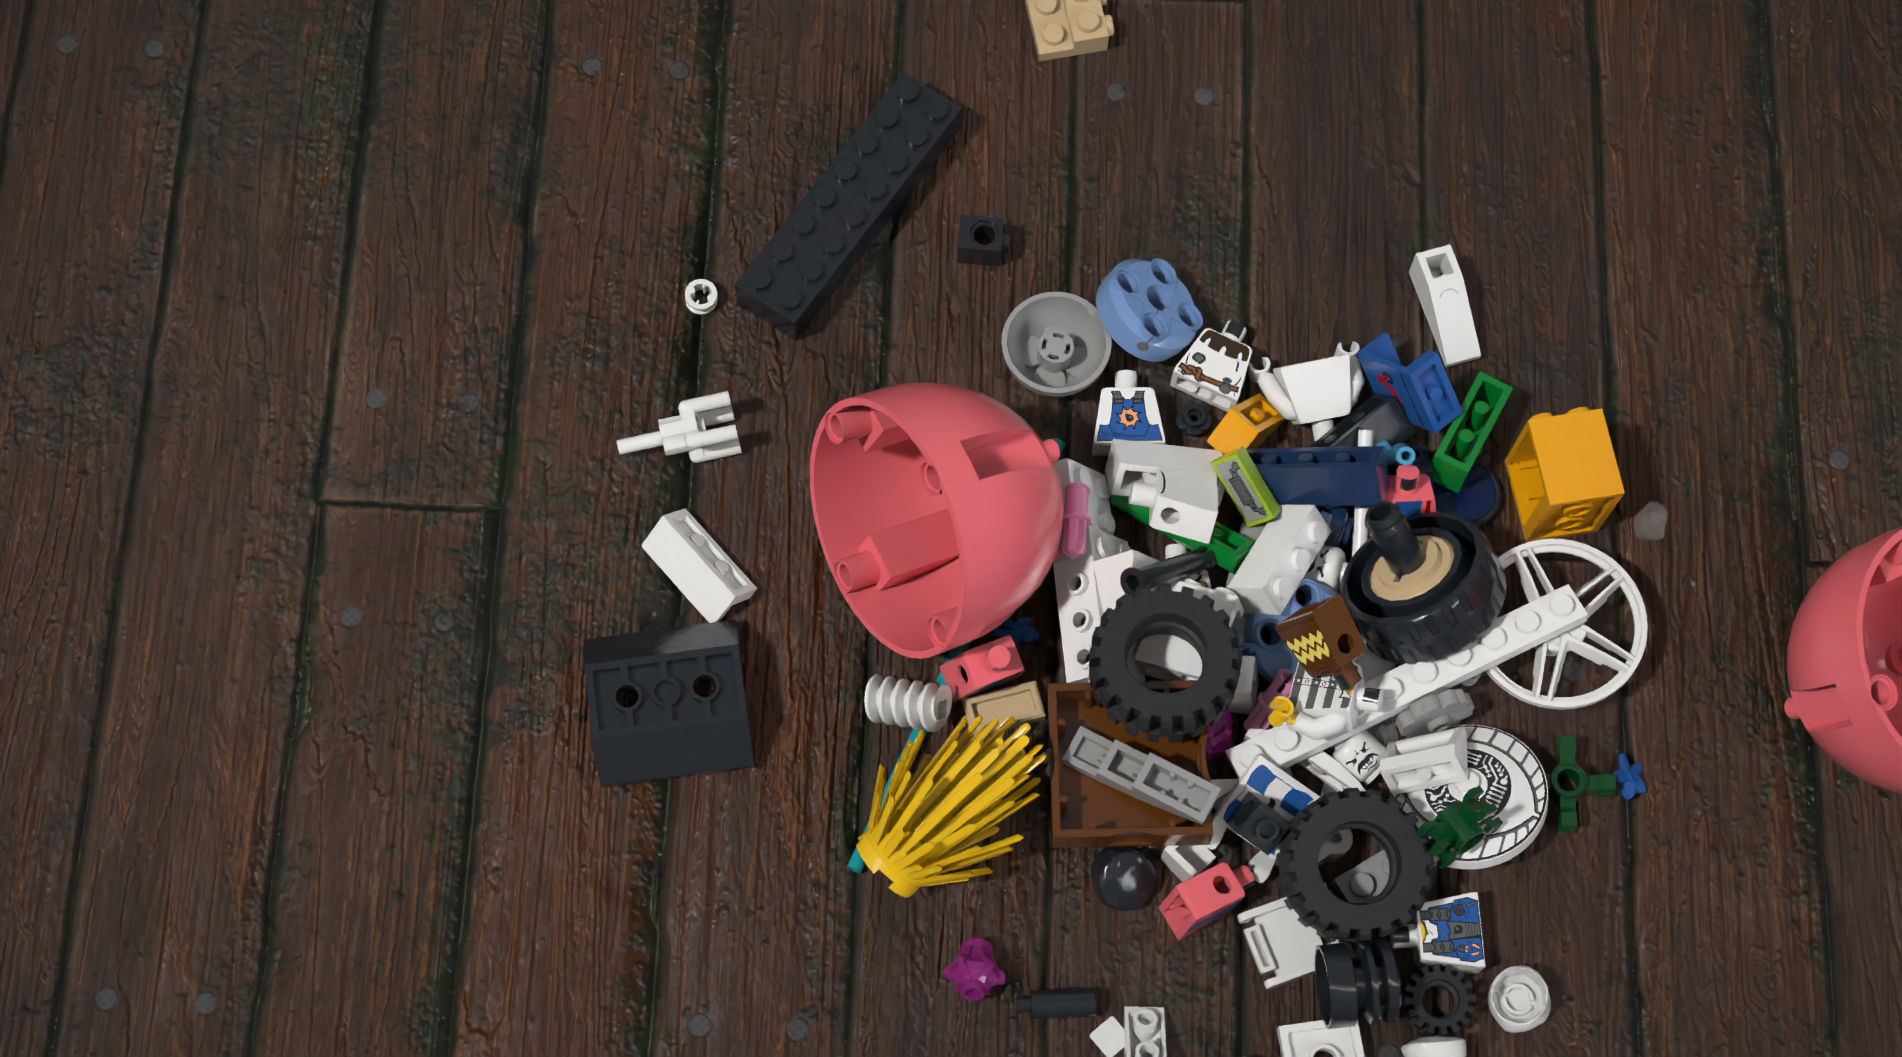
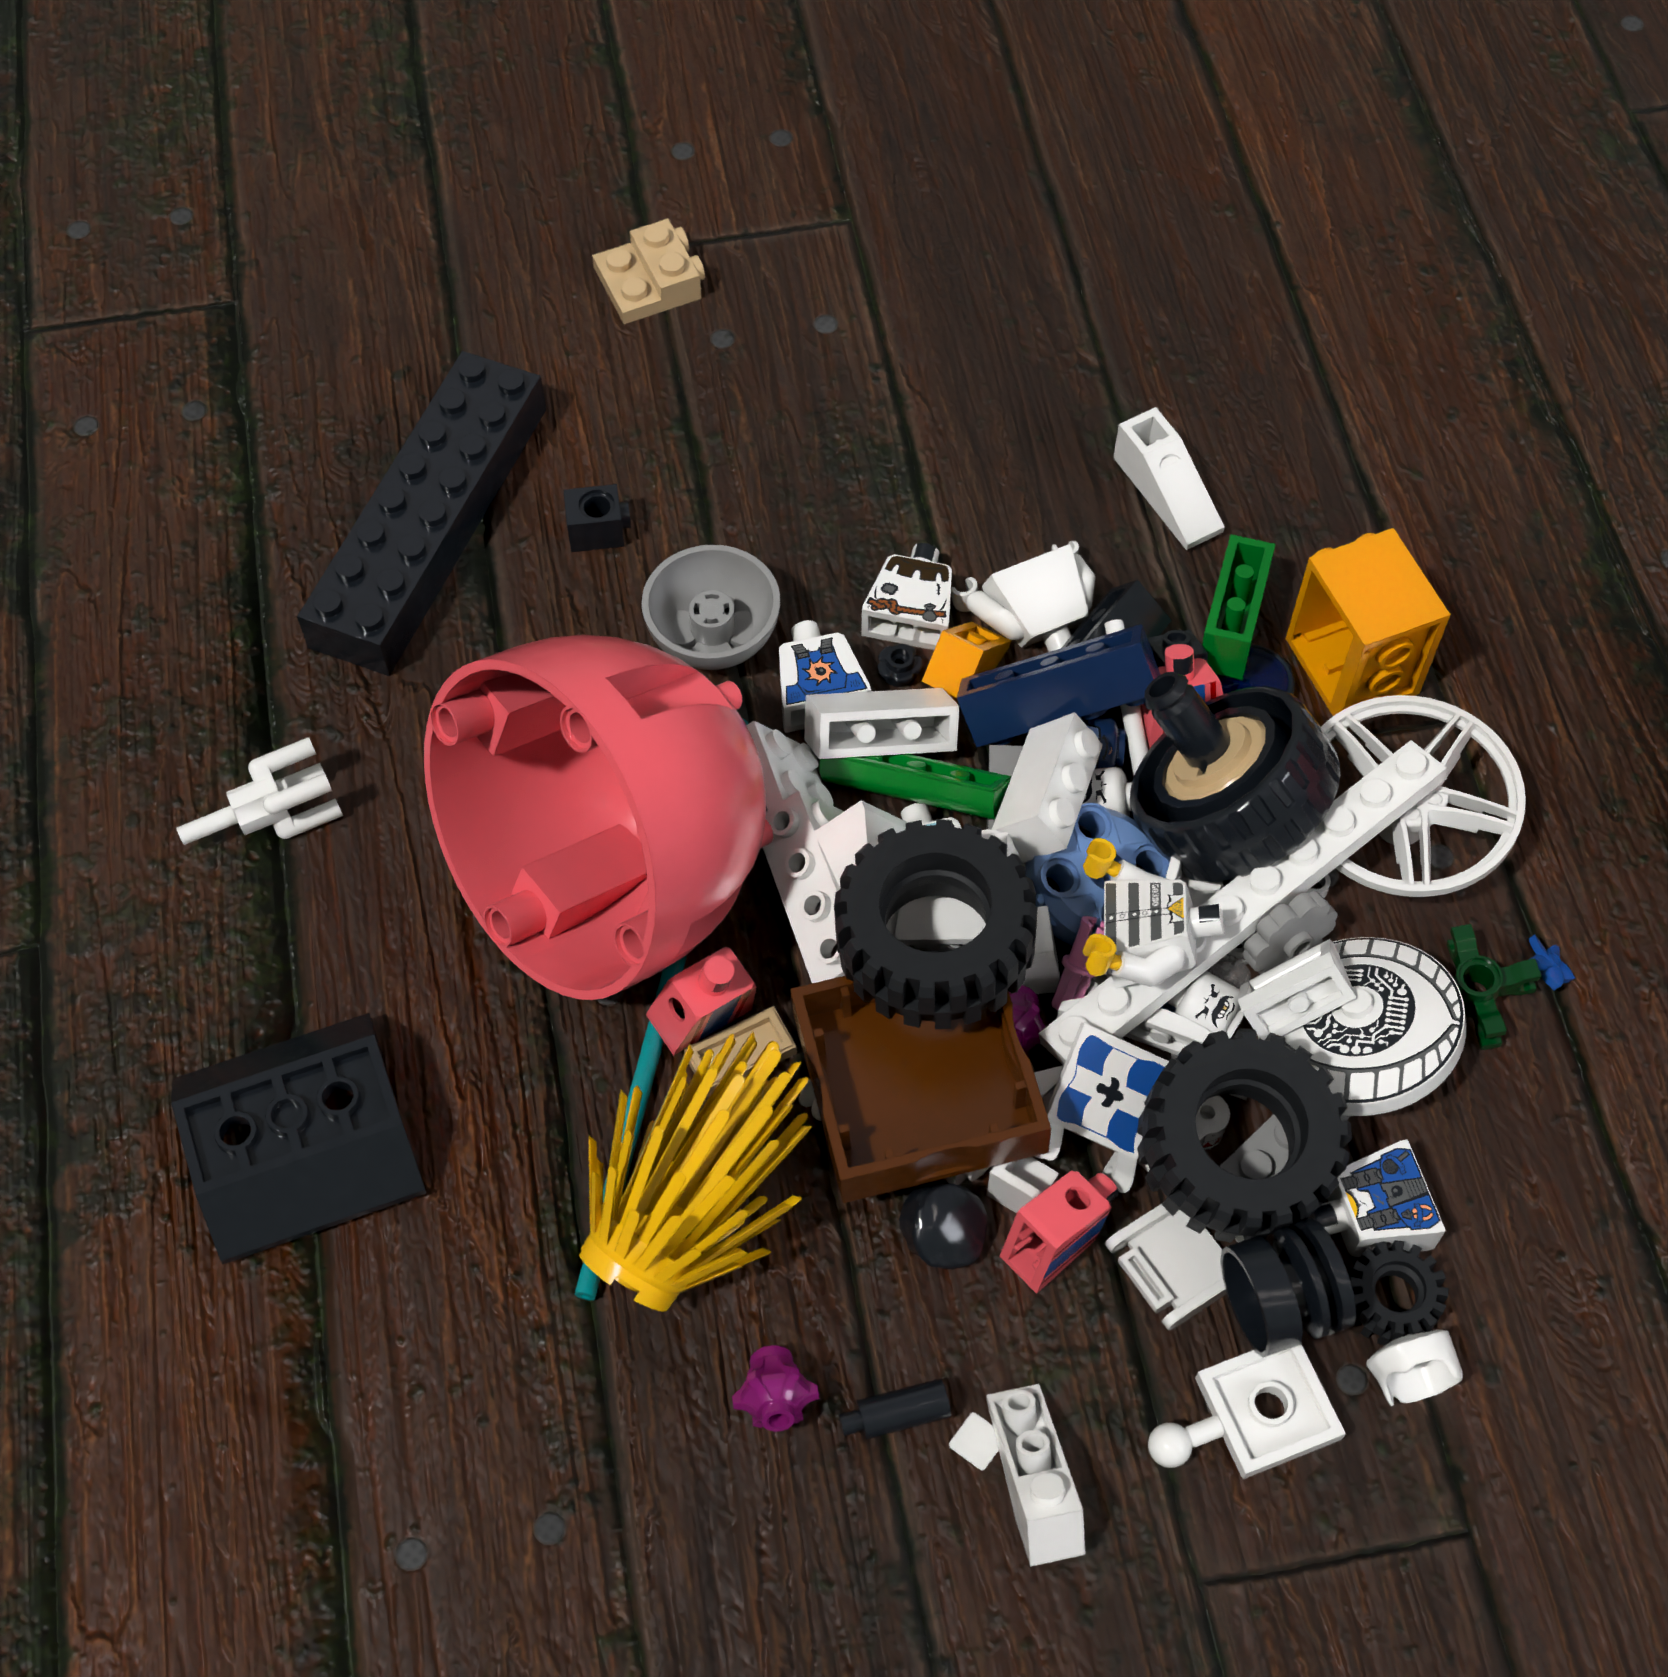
camera: 10 degrees left, 10 degrees down
white panel [642,508,757,623] -> none
white bush [685,279,718,315] -> none
white piece [864,674,952,732] -> none
blue plant [992,618,1039,646] -> none
bright pink axle [1062,482,1091,559] -> none
light grey slope [1062,726,1222,825] -> none
medium blue piece [1096,258,1203,362] -> none
black pin [1120,546,1216,598] -> none
white torso [1129,468,1218,544] -> none
slope [1211,445,1281,527] -> none
black brick [1226,791,1292,856] -> none
reddish brown torso [1274,593,1366,690] -> none
blue panel [1356,332,1463,434] -> none
dark azure arm [1375,440,1416,466] -> none
dark green pin [1416,786,1503,869] -> none
white hair [1488,965,1551,1033] -> none
clear piece [1634,501,1668,541] -> none

